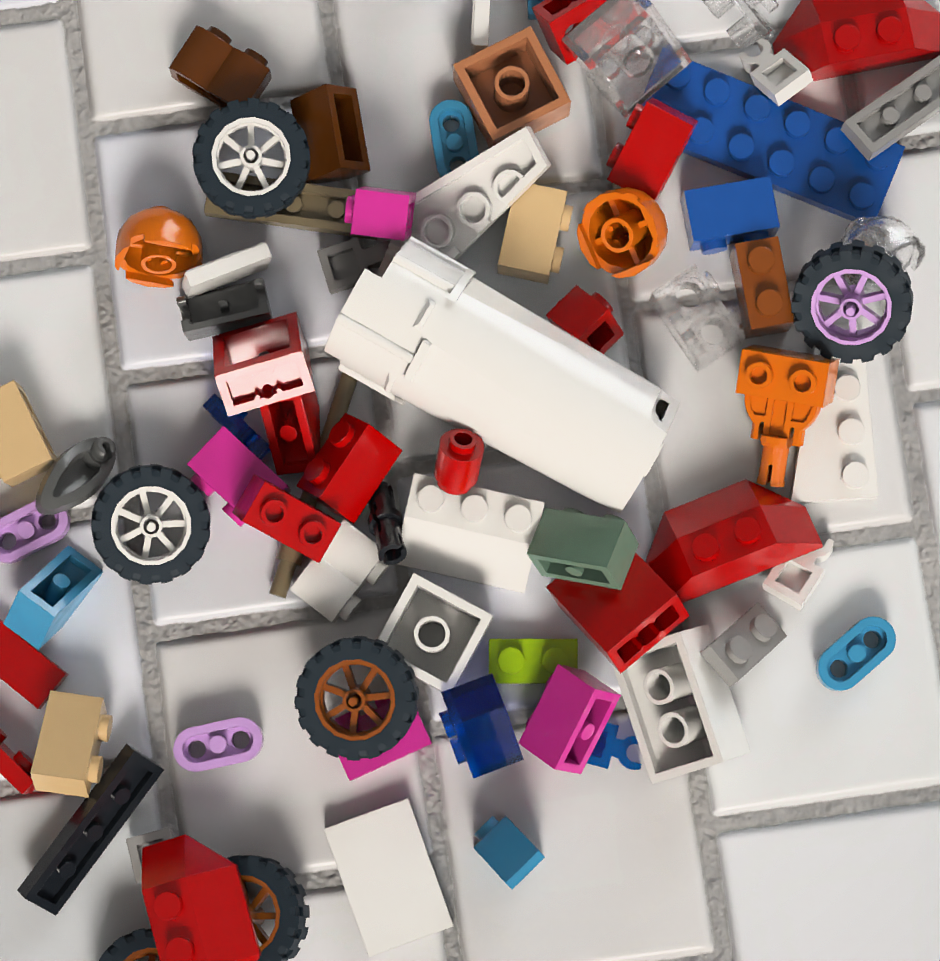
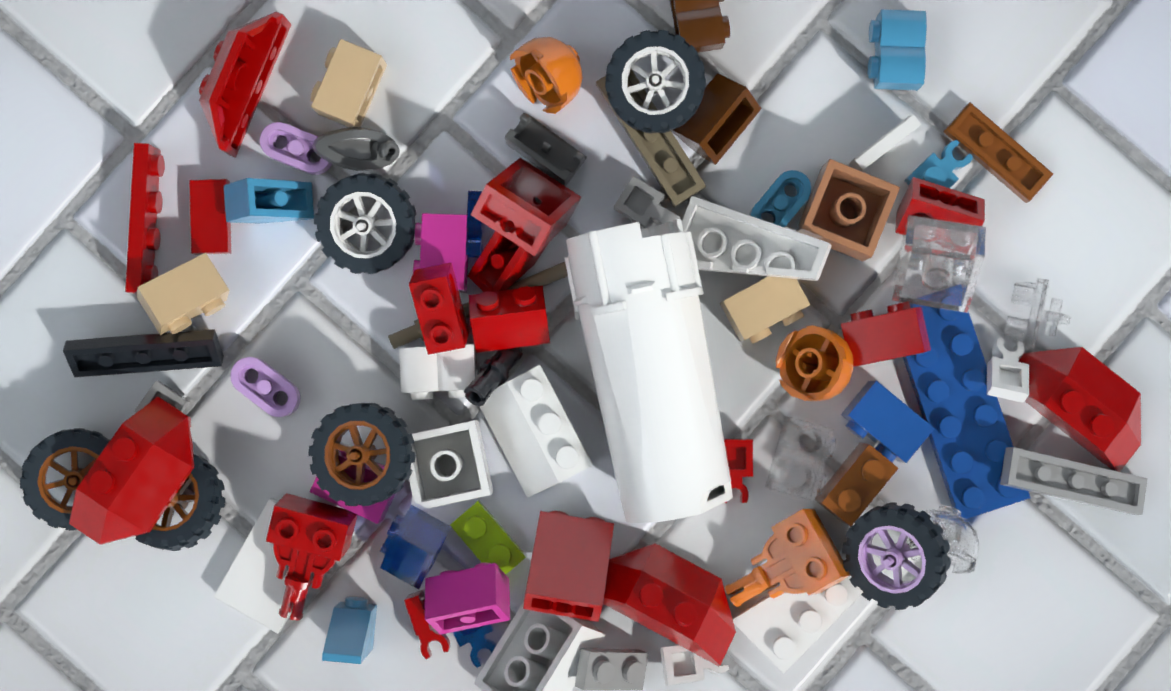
camera: 45 degrees right, 5 degrees up
white tile [181,242,272,299] -> none
dark pink brick [344,186,416,241] -> none
red brick [434,428,484,495] -> none
sand green brick [527,508,639,590] -> none
red brick [546,285,624,354] -> none
none -> red brick [266,493,358,621]
none -> red plate [404,590,450,659]
none -> red plate [724,439,753,503]

